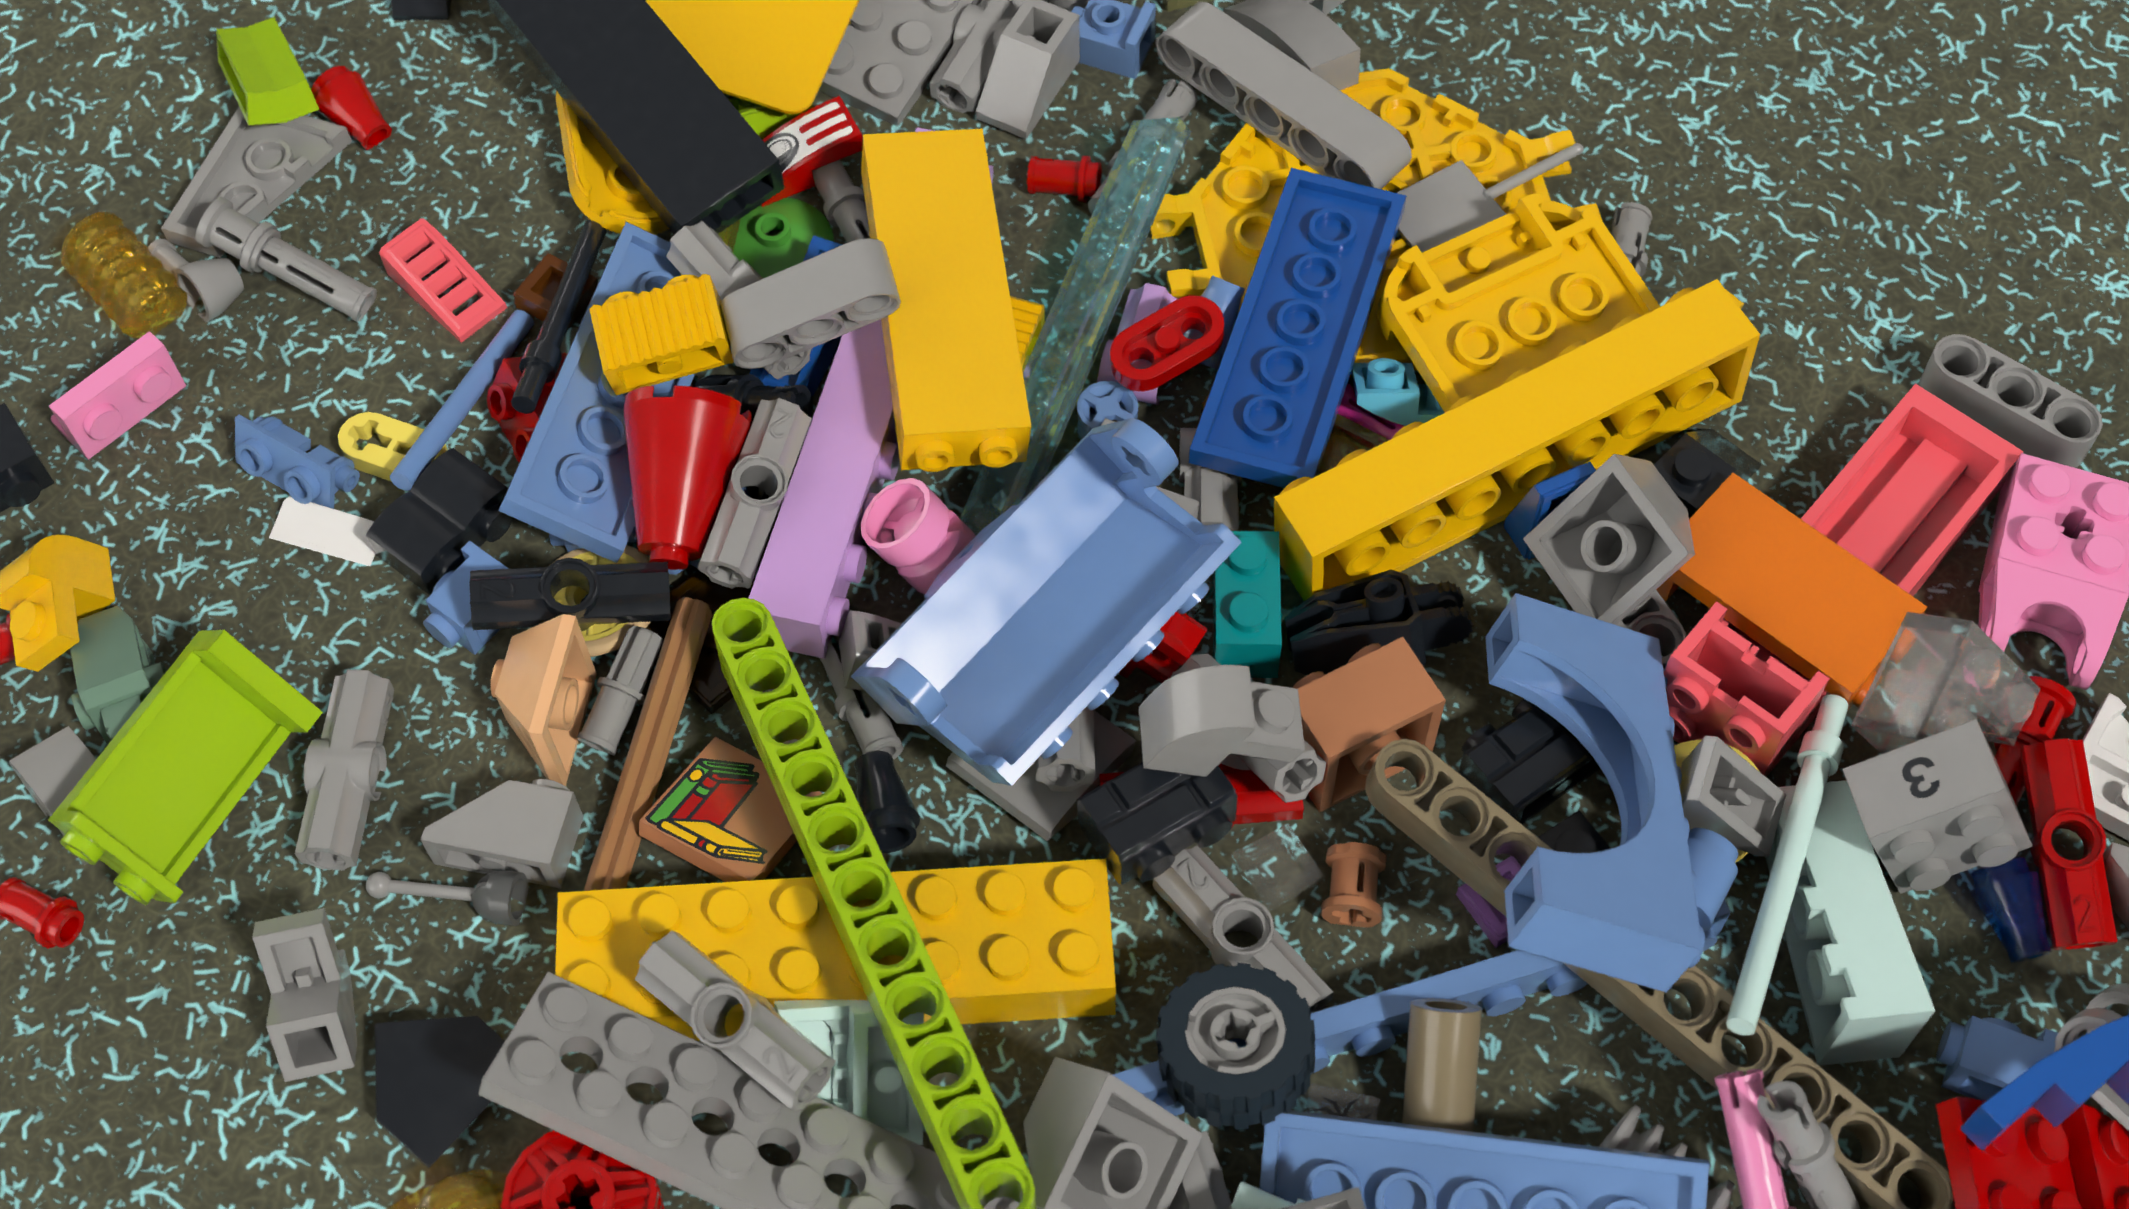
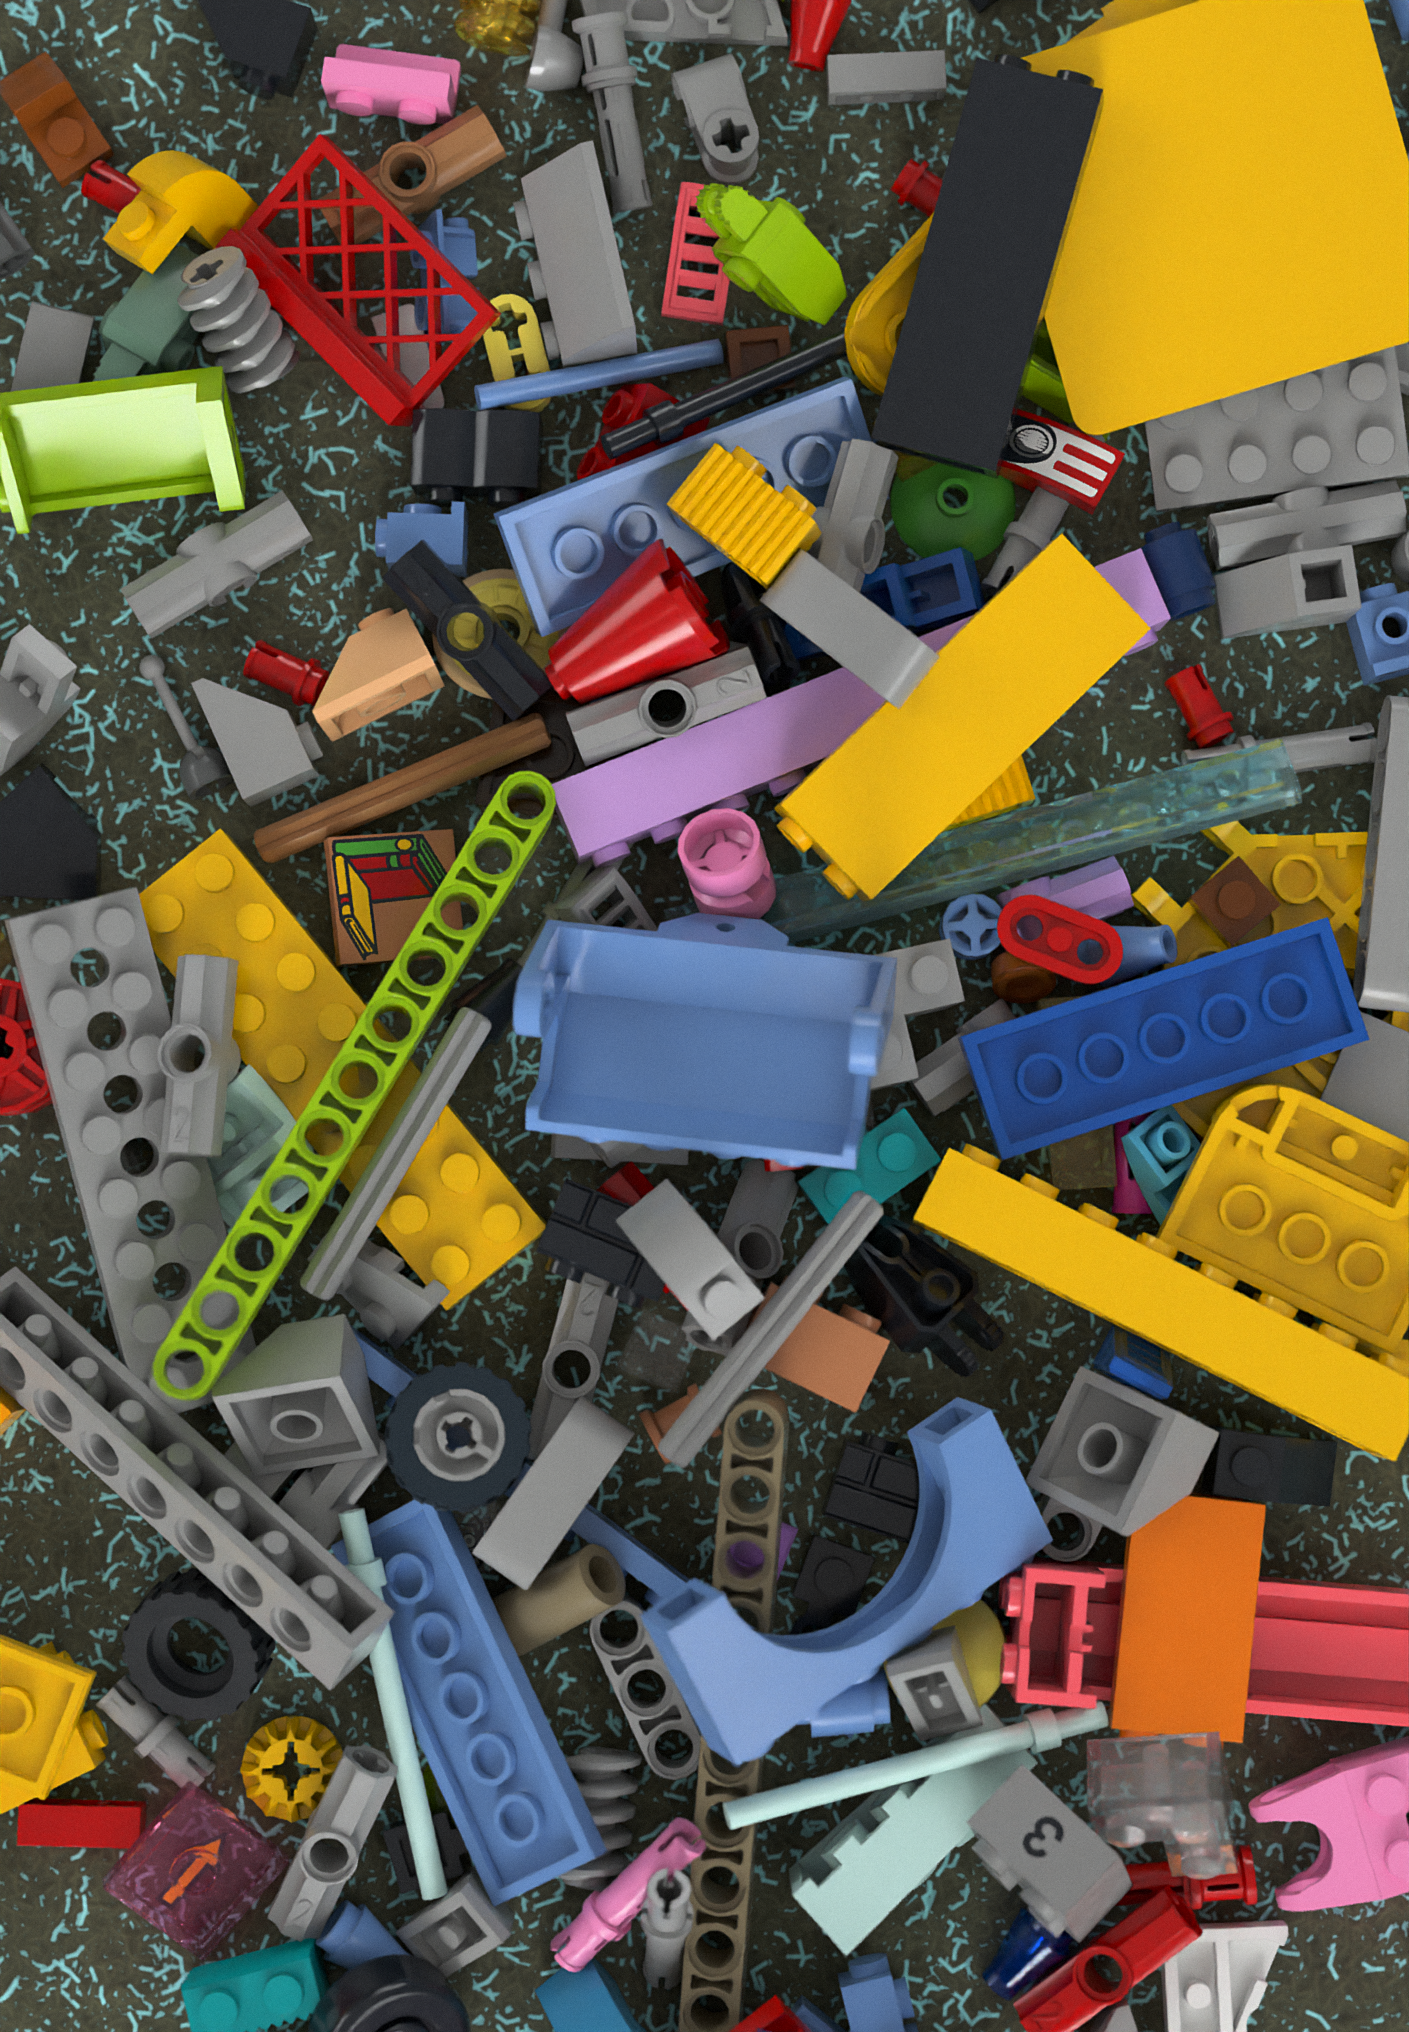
camera: 50 degrees right, 25 degrees up
light grey axle [577,626,663,756] -> none
none -> light grey piece [177,246,300,393]
none -> red fence [215,134,501,427]
none -> red pin [243,639,329,707]
none -> light grey axle [300,1007,491,1300]
none -> light grey wing [307,1233,450,1350]
none -> medium nougat piece [318,105,507,245]
none -> light grey beam [472,1395,635,1591]
none -> light grey slope [513,140,637,368]
none -> light grey beam [589,1594,701,1780]
none -> light grey axle [658,1190,884,1468]
none -> light grey piece [671,53,759,185]
none -> lime hinge [695,183,847,325]
none -> light grey piece [826,50,947,105]
none -> red pin [890,158,943,217]
none -> dark orange tile [990,951,1056,1003]
none -> dark blue brick [1139,522,1216,621]
none -> reddish brown plate [1186,856,1281,948]

